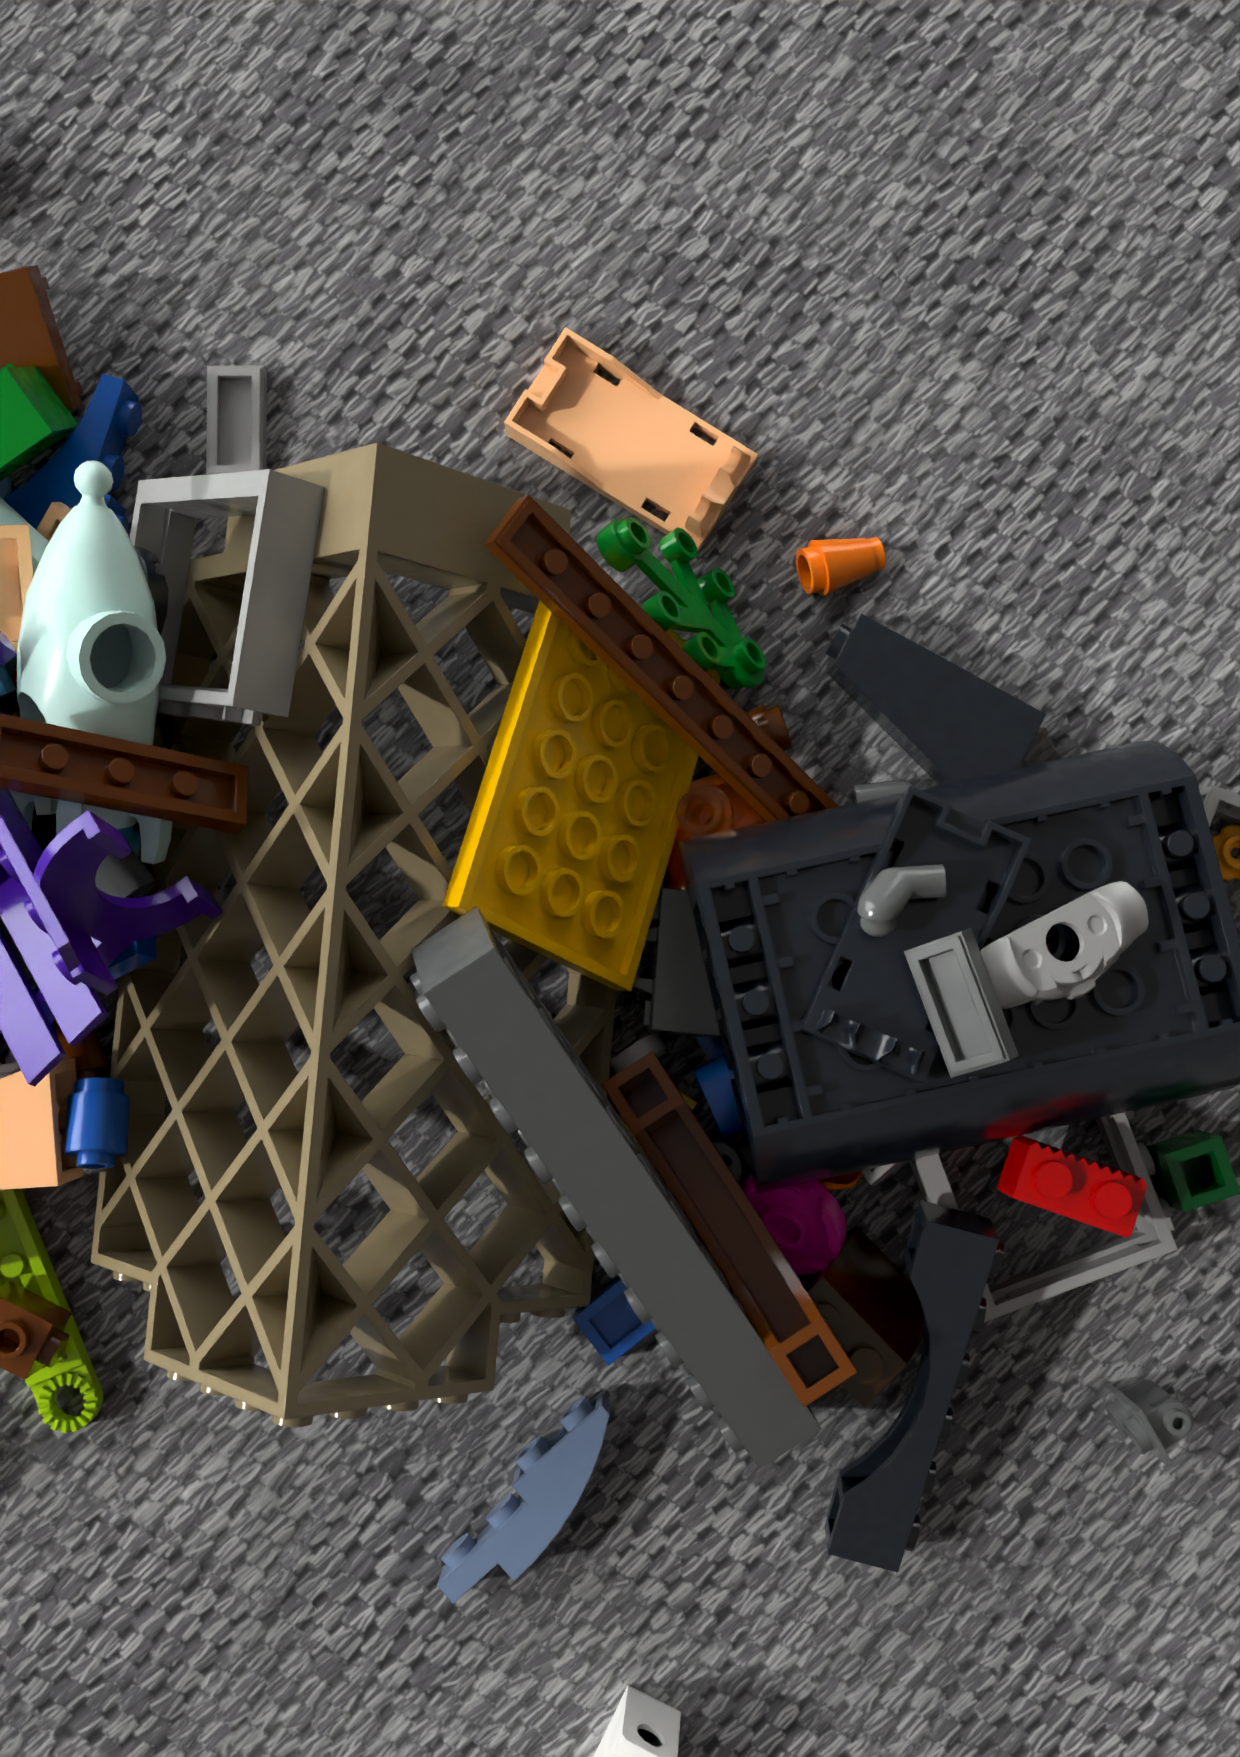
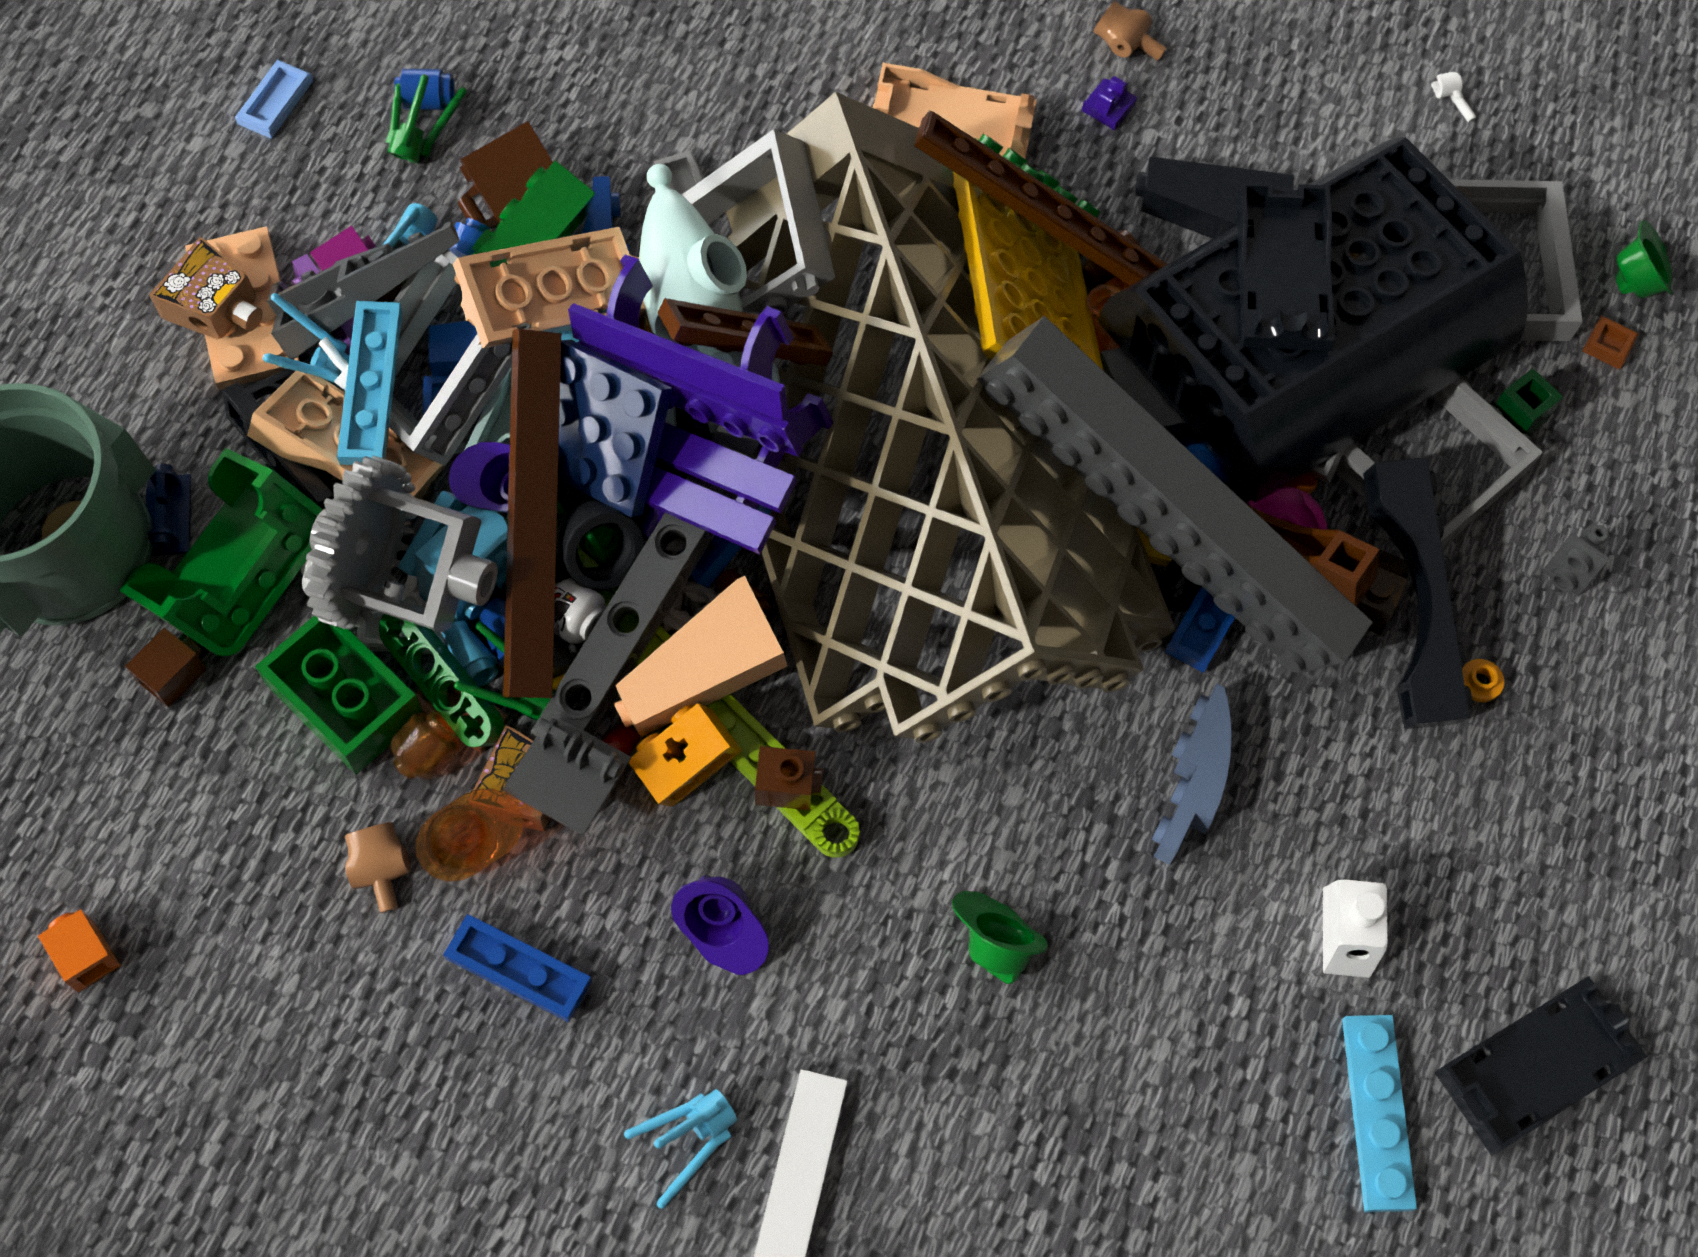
camera: 25 degrees left, 20 degrees down
blue brick [64,1078,130,1169] -> none
orange cone [796,537,886,597] -> none
dark grey arm [857,864,946,937] -> none
tile [904,928,1019,1078] -> none
light grey piece [980,881,1149,1009] -> none
red brick [998,1135,1147,1238] -> none
none -> green piece [951,891,1048,984]
none -> dark purple tile [1082,76,1137,130]
none -> medium nougat piece [1093,0,1166,61]
none -> light orange plate [1462,659,1504,702]

